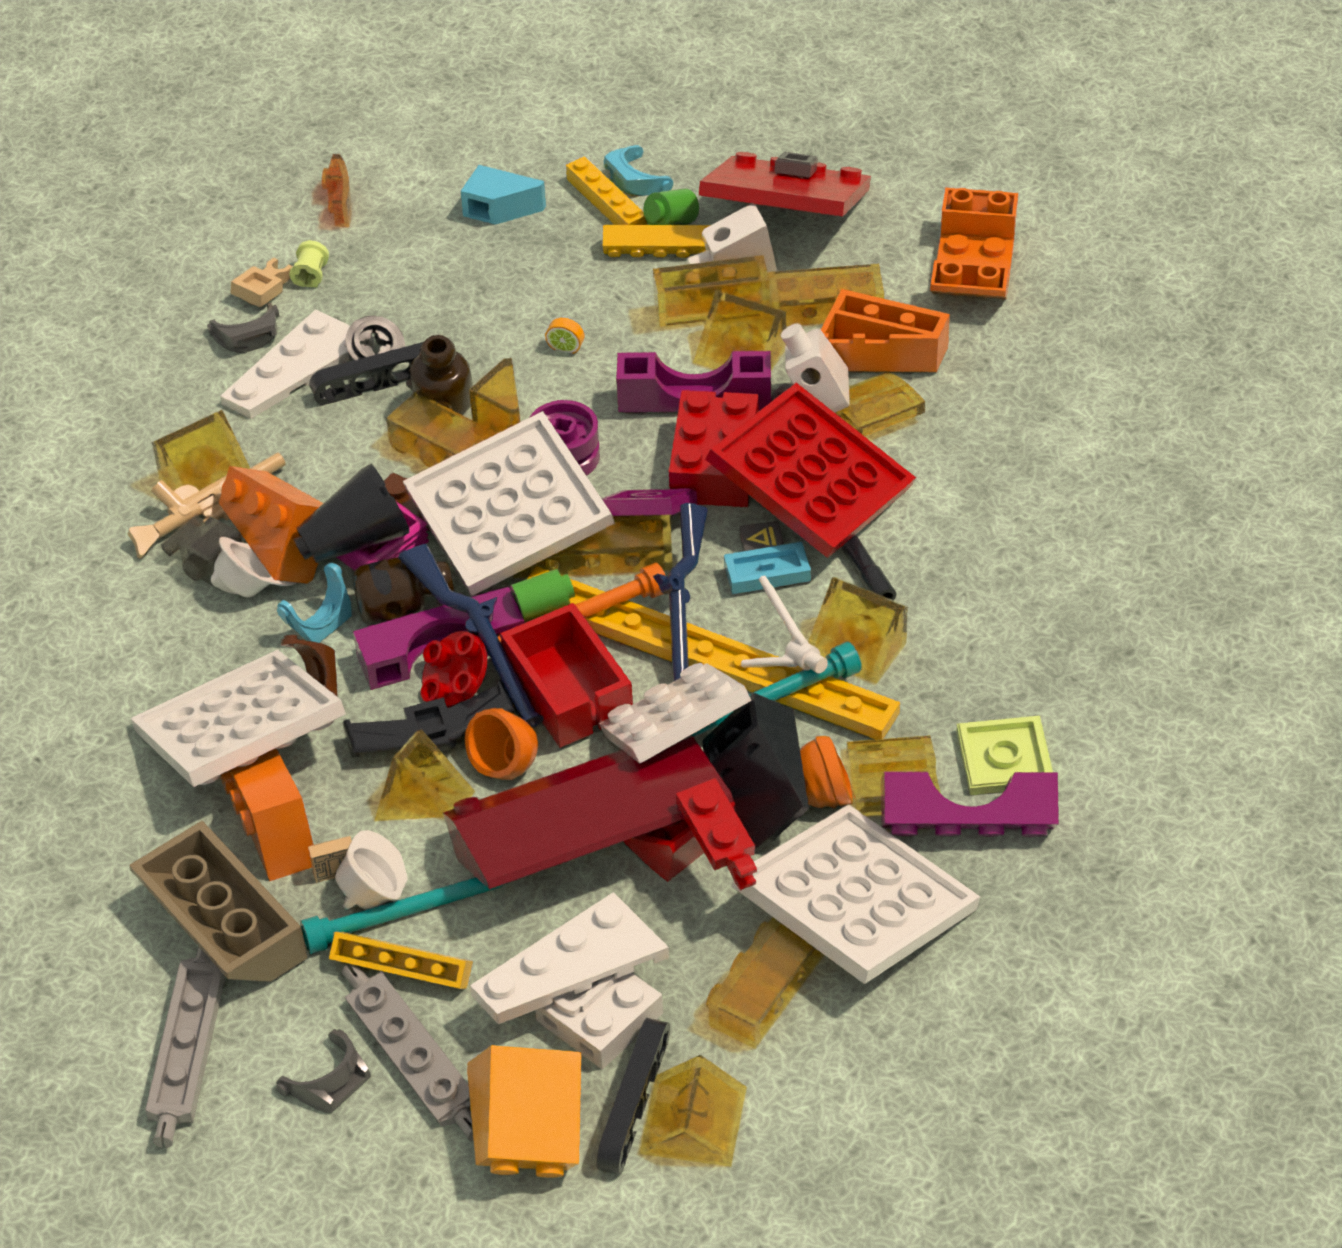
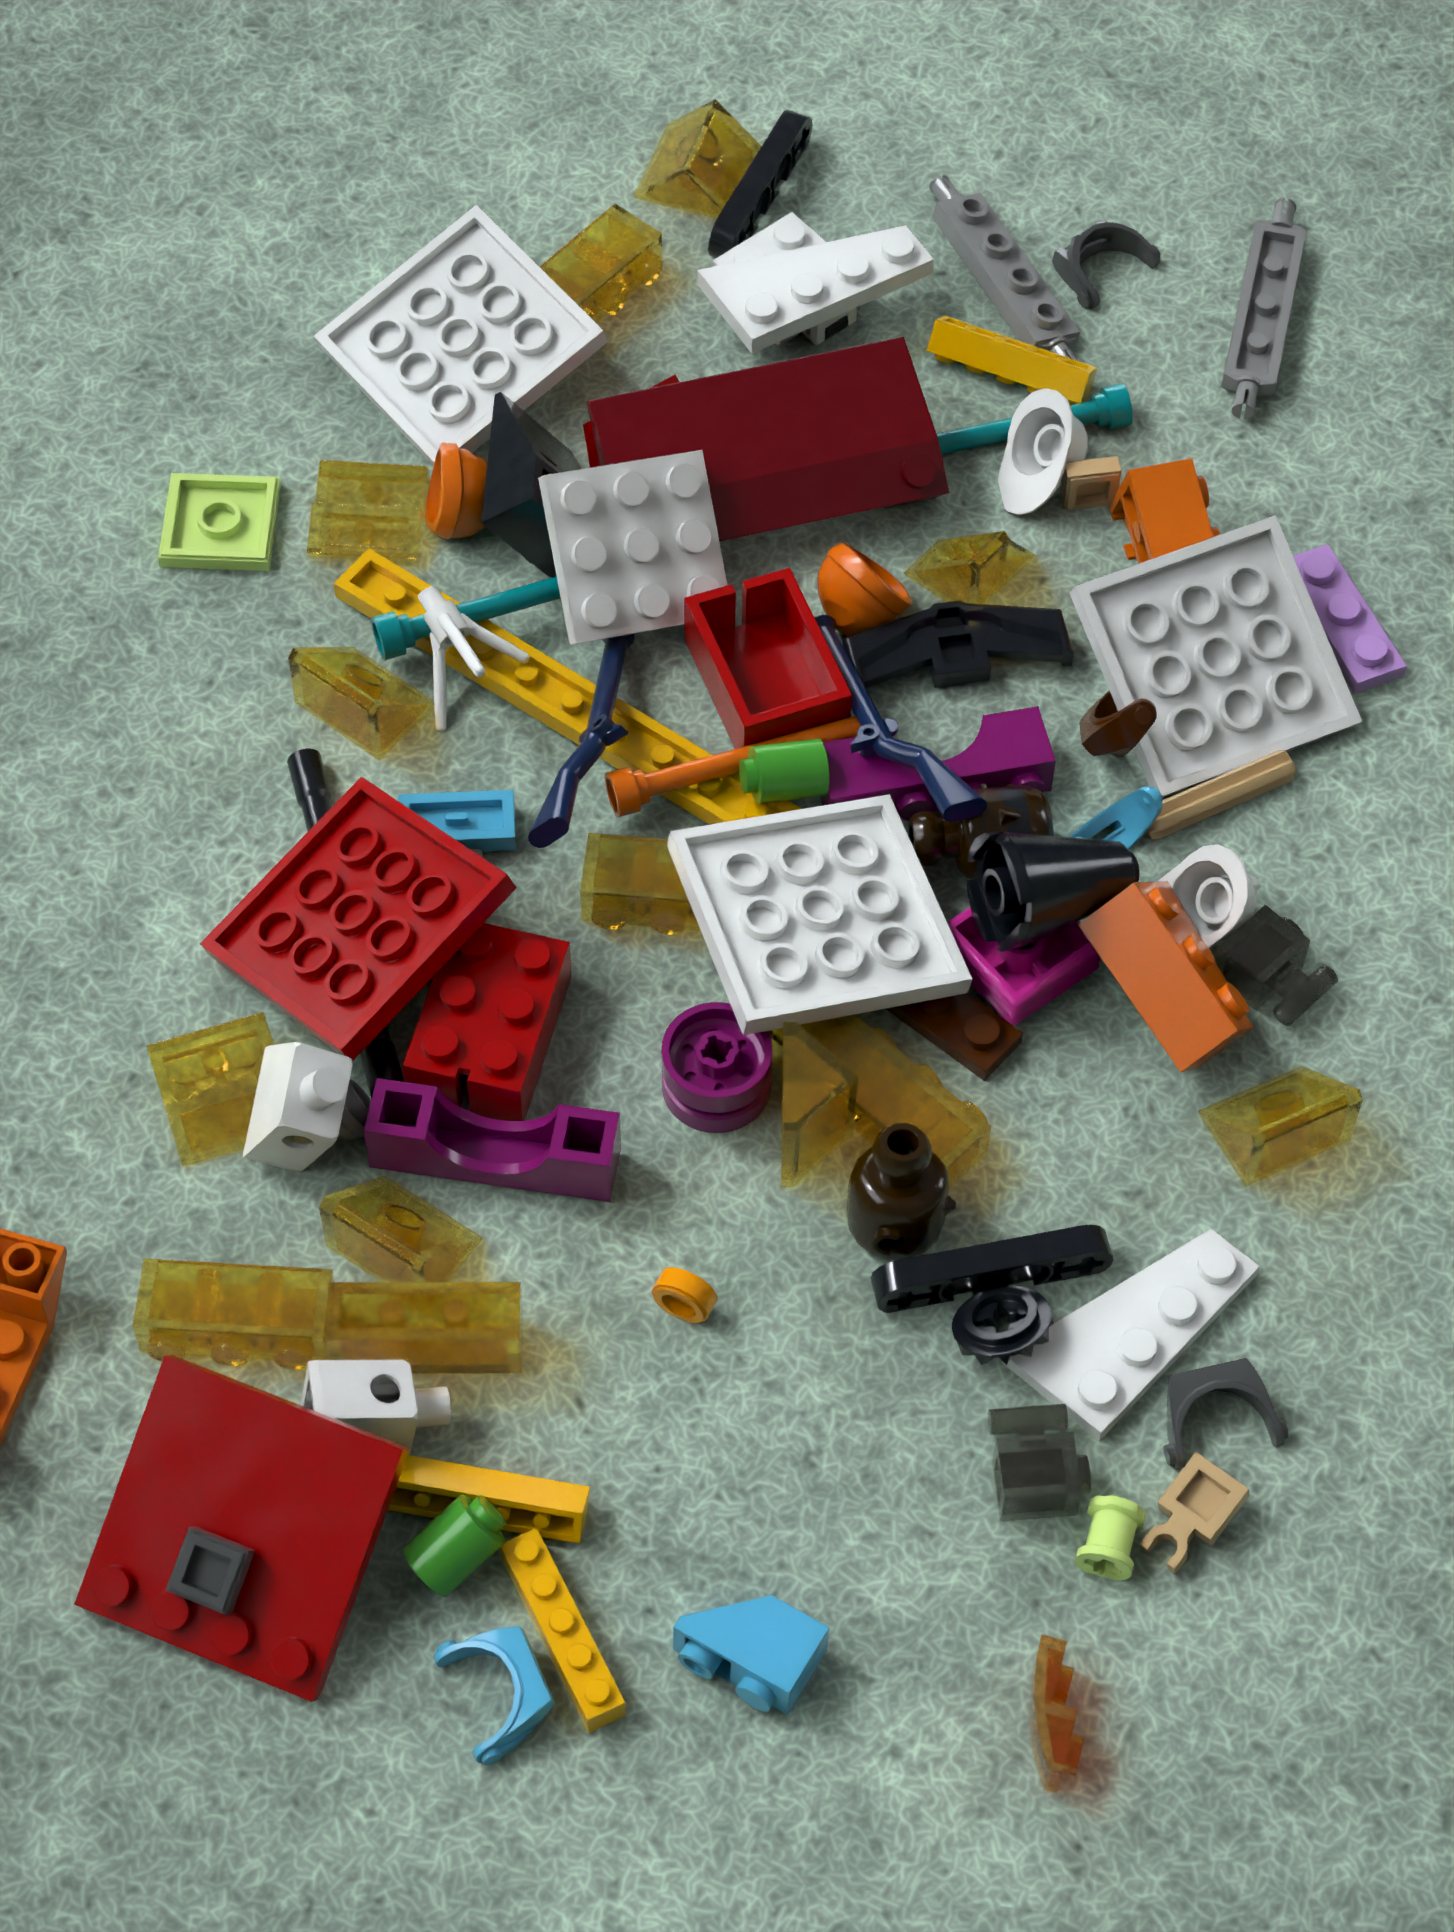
camera: 175 degrees left, 10 degrees up
tan piece [127,452,286,559] -> none
dark tan slope [129,820,307,982] -> none
red dish [420,631,487,708] -> none
light orange slope [467,1045,581,1178] -> none
magenta tile [601,488,697,516] -> none
red plate [676,778,757,891] -> none
orange wedge [821,289,950,372] -> none
magenta arch [881,772,1059,837] -> none
none -> clear smoke brick [988,1403,1091,1522]
none -> tan axle [1146,750,1296,840]
none -> lavender plate [1293,544,1407,693]

